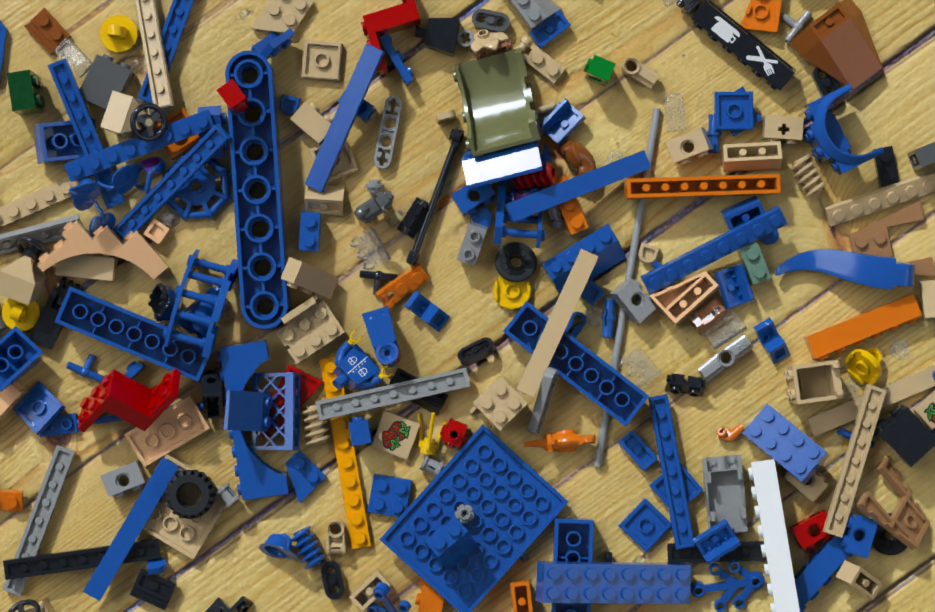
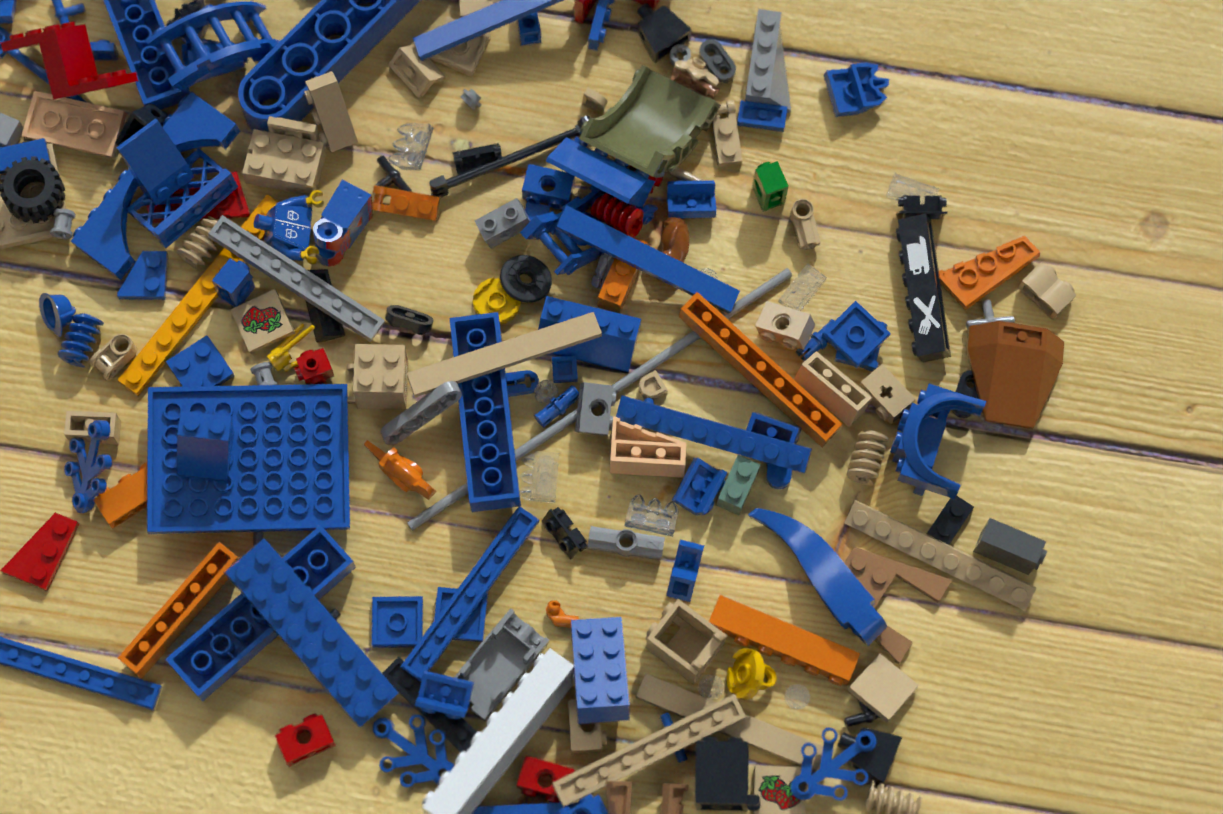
camera: 45 degrees right, 15 degrees down
blue brick [299,212,322,253] -> none
black plate [321,561,344,600] -> none
dark grey animal [354,191,394,224] -> none
light grey beam [374,95,402,169] -> none
blue slope [404,290,450,332] -> none
light grey plate [455,504,474,524] -> none
blue plate [618,430,658,471] -> none
nougat leg [688,300,727,335] -> none

